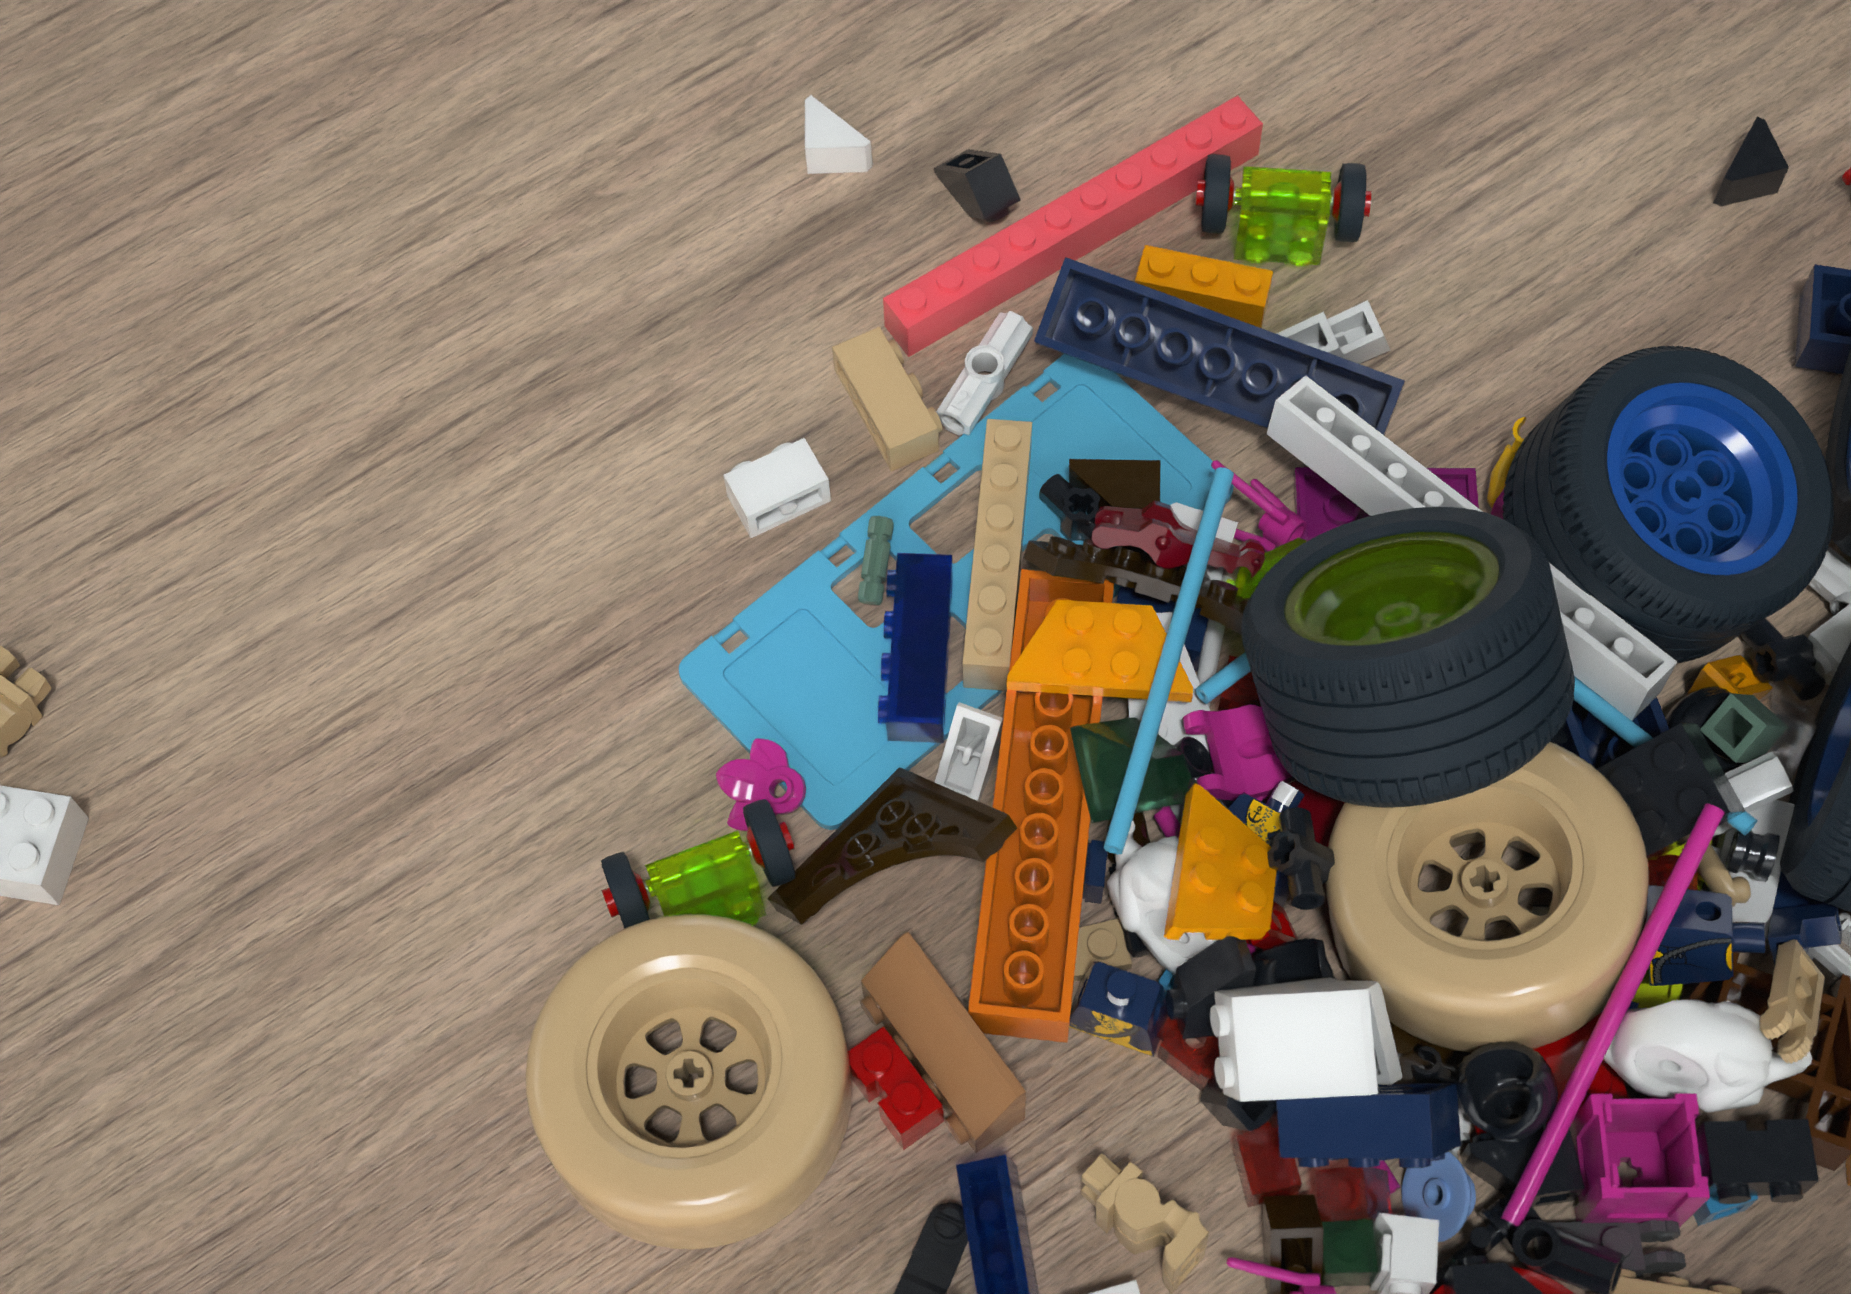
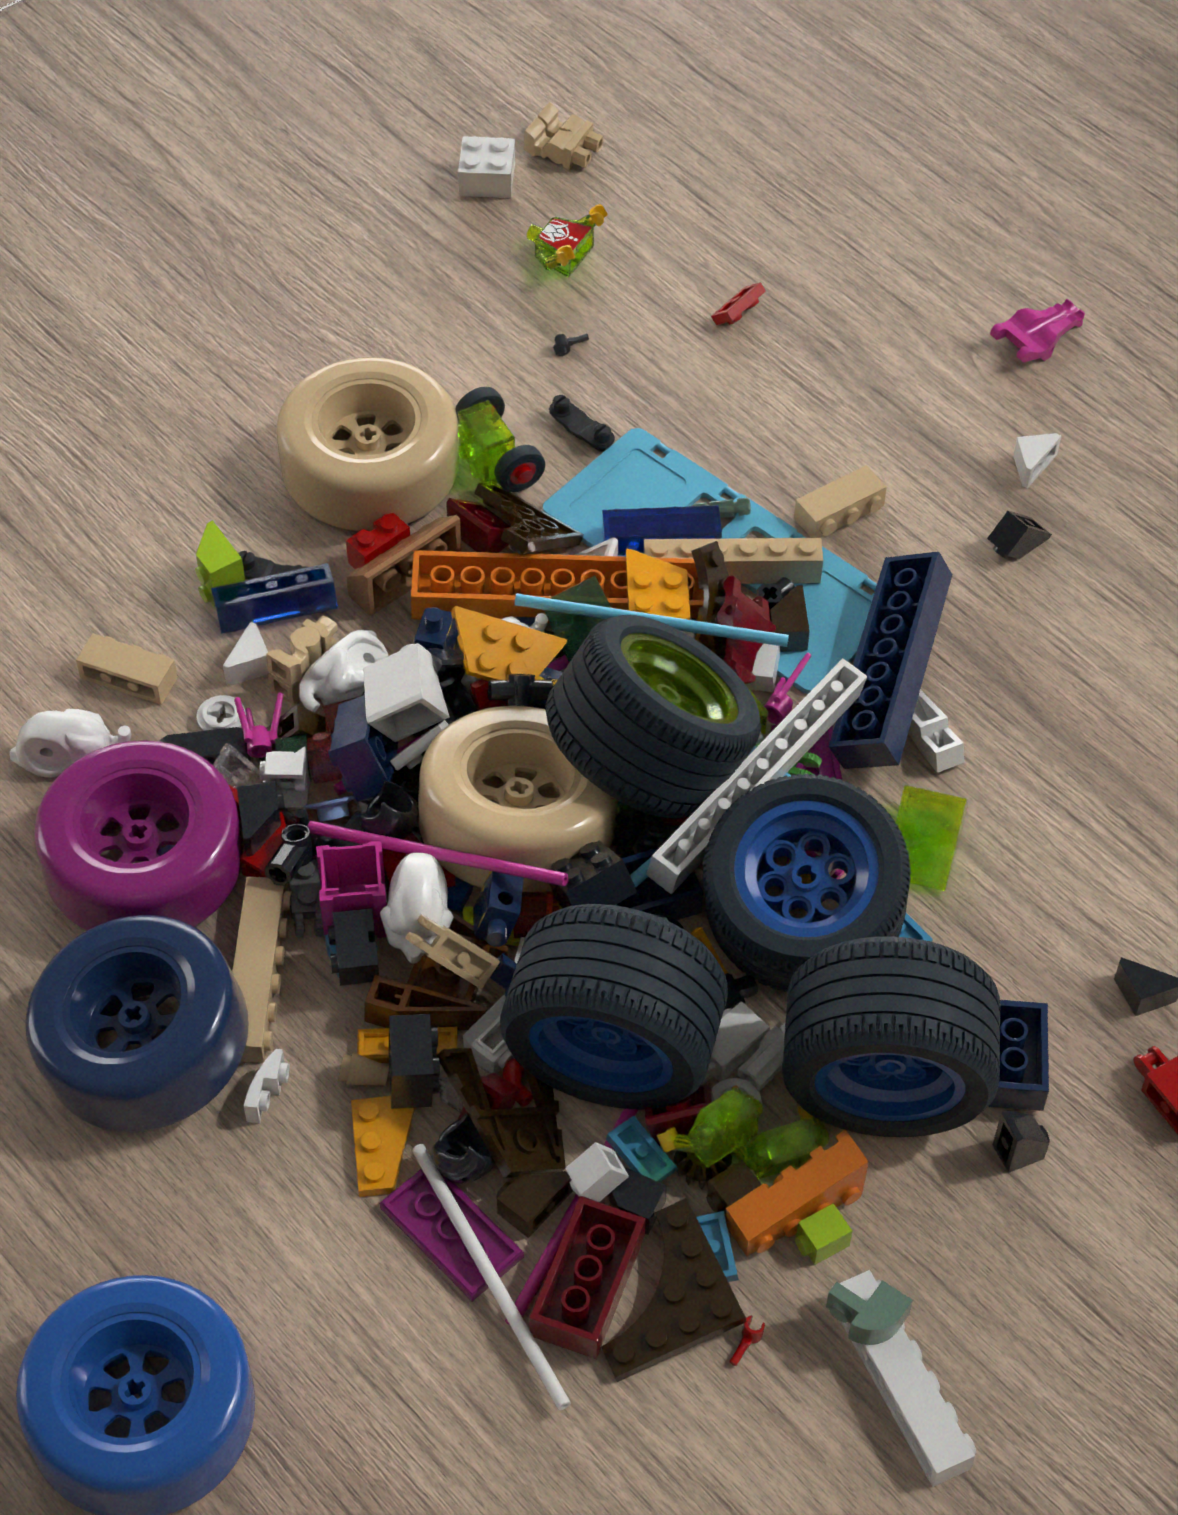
camera: 80 degrees right, 10 degrees down
dark pink plate [716,738,806,831] -> none
white brick [723,438,831,538] -> none
coral brick [883,95,1263,357] -> none
white piece [936,311,1033,436] -> none
light orange brick [1135,245,1273,328] -> none
clear neon green brick [1195,154,1371,266] -> none
none -> white piece [299,629,389,712]
none -> dark red slope [446,498,511,553]
none -> torso [527,204,608,277]
none -> black piece [549,395,615,452]
none -> black hand [553,334,589,356]
none -> red plate [711,282,766,325]
none -> clear neon green slope [895,785,968,891]
none -> dark pink animal [990,299,1085,362]

